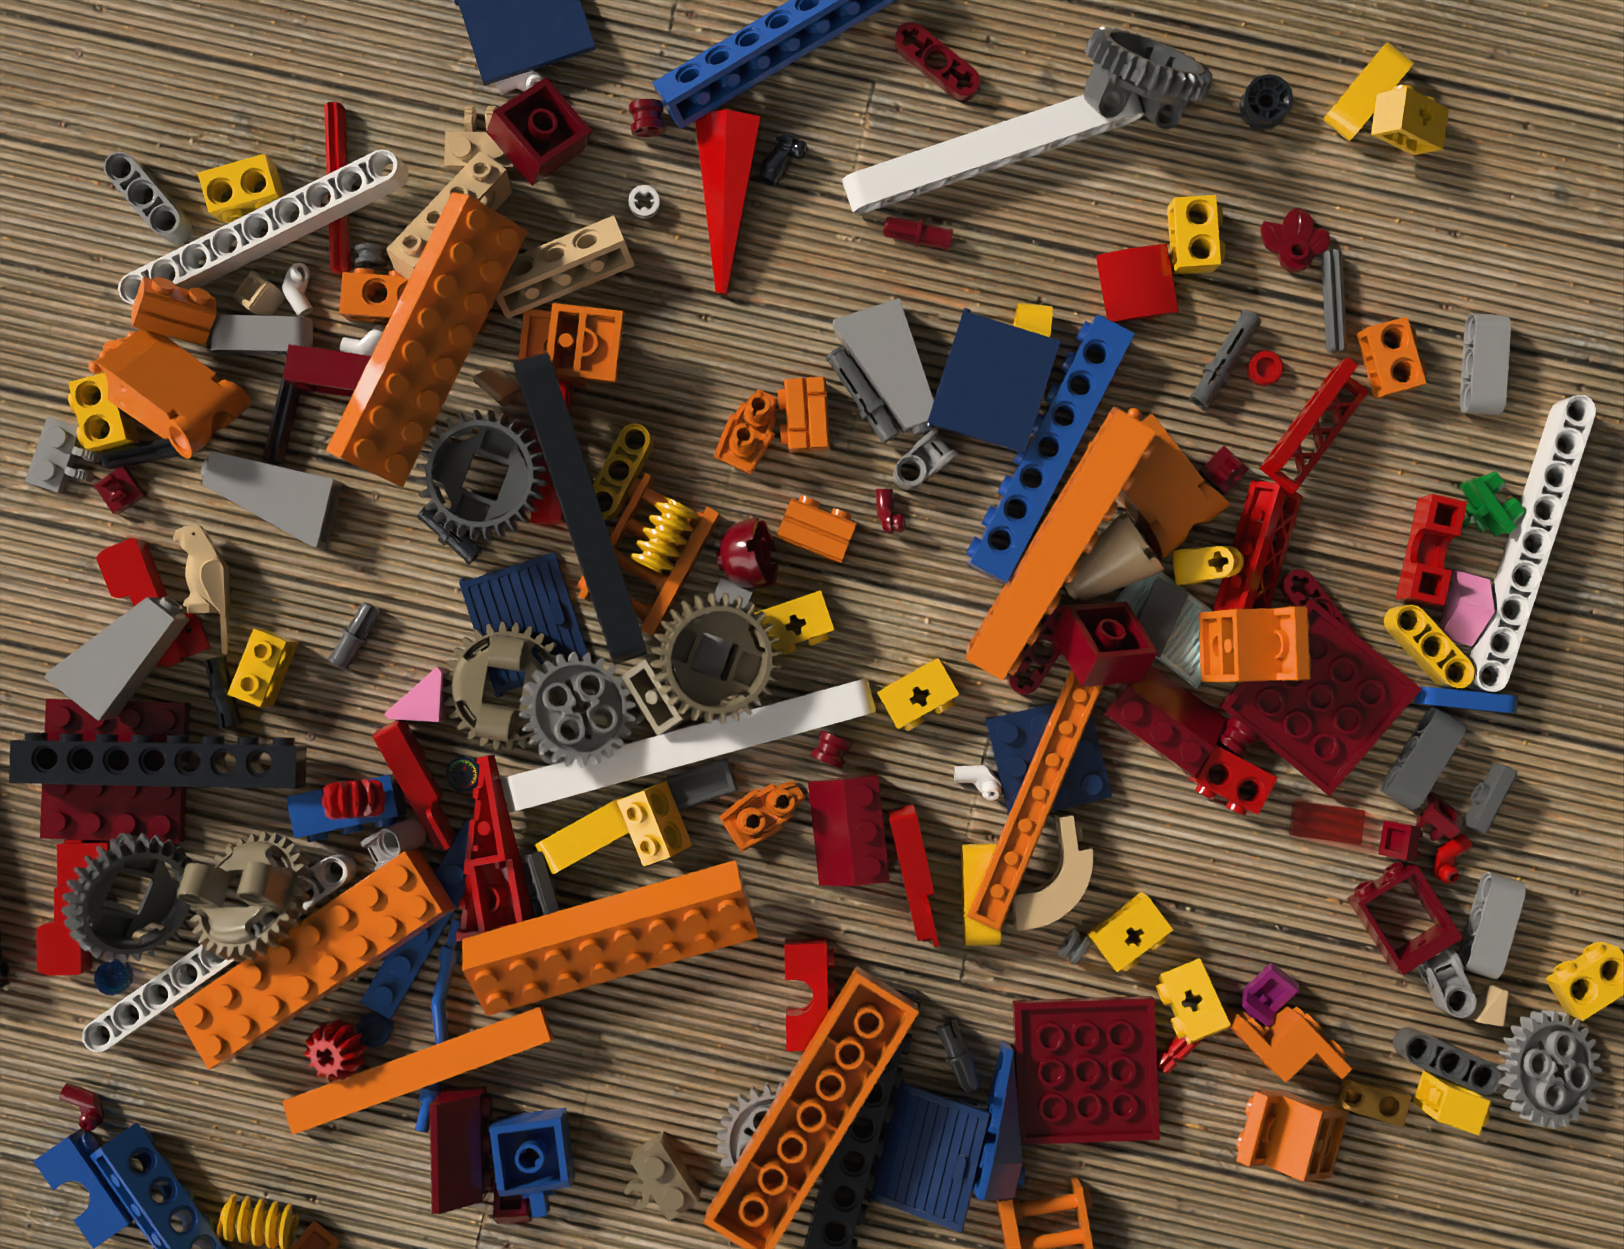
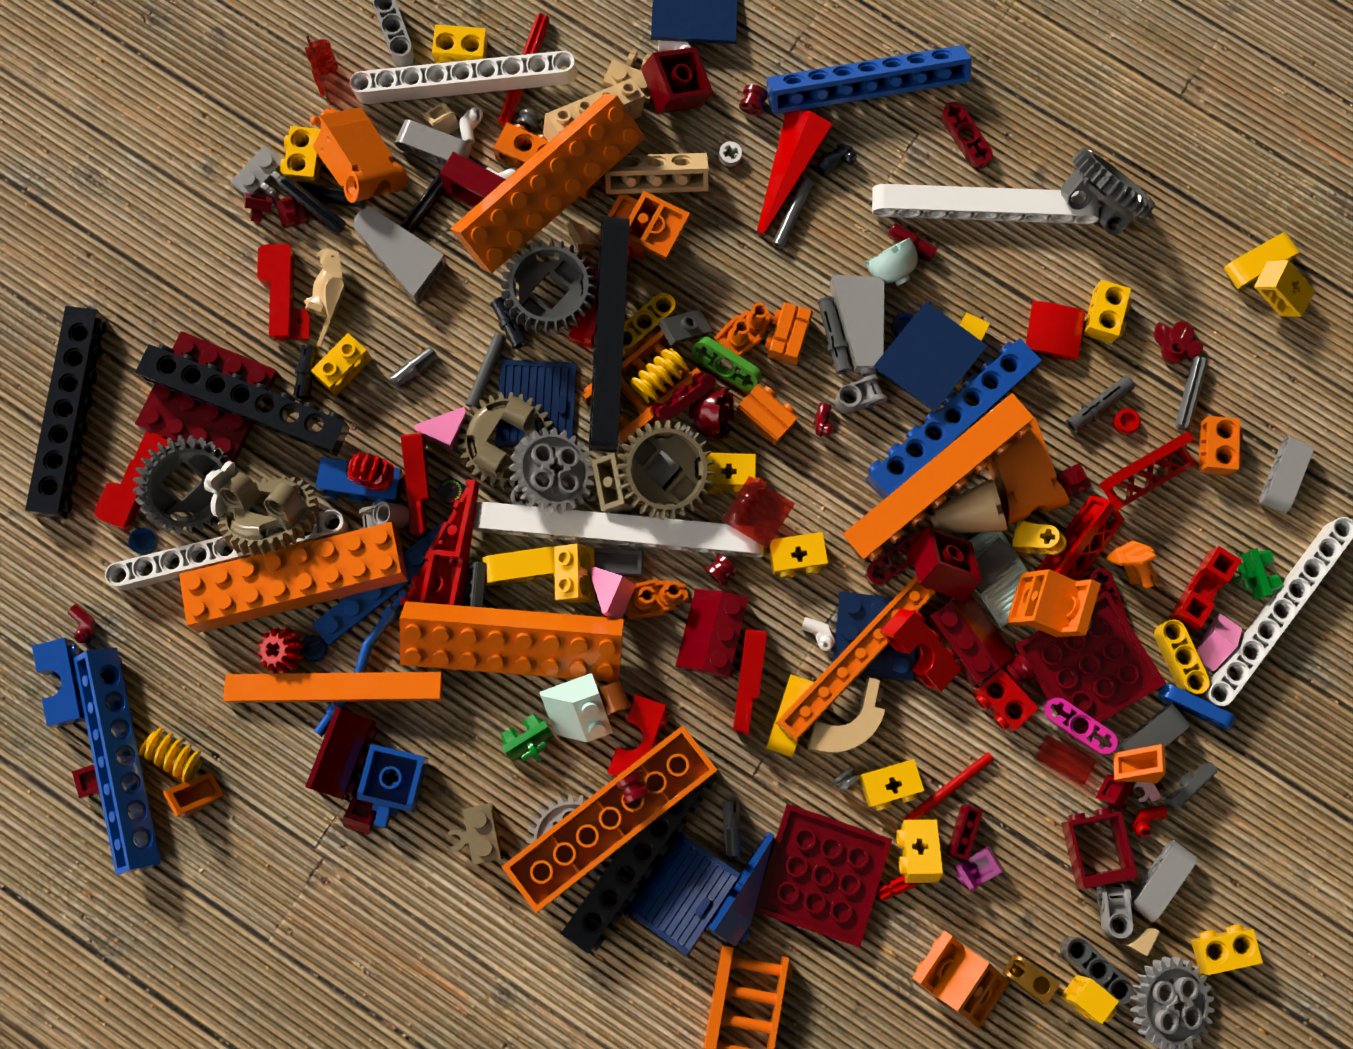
camera: 15 degrees right, 10 degrees down
light grey slope [44,596,190,721] -> none
orange brick [131,277,217,346] -> none
orange bracket [1224,1004,1352,1083] -> none
black wheel [1239,74,1293,131] -> none
none -> white animal [204,461,235,518]
none -> dark red tile [243,193,273,223]
none -> black axle [279,175,346,234]
none -> clear red hinge [305,35,338,105]
none -> dark grey piece [465,333,506,409]
none -> green hips [501,714,554,763]
none -> light aqua slope [540,673,613,742]
none -> bright pink slope [589,566,636,618]
none -> dark orange piece [598,681,631,716]
none -> dark red wheel [616,772,651,805]
none -> dark red plate [650,372,716,421]
none -> dark grey plate [658,309,712,346]
none -> bright green beam [692,337,762,391]
none -> clear red hinge [721,476,795,548]
none -> dark grey piece [772,177,814,249]
none -> light aqua cylinder [864,238,918,286]
none -> red arch [880,608,962,692]
none -> tile [891,312,914,337]
none -> red bar [902,752,995,820]
none -> dark red piece [946,805,983,861]
none -> dark pink beam [1044,698,1118,754]
none -> orange connector [1105,541,1159,588]
none -> orange slope [1113,744,1166,783]

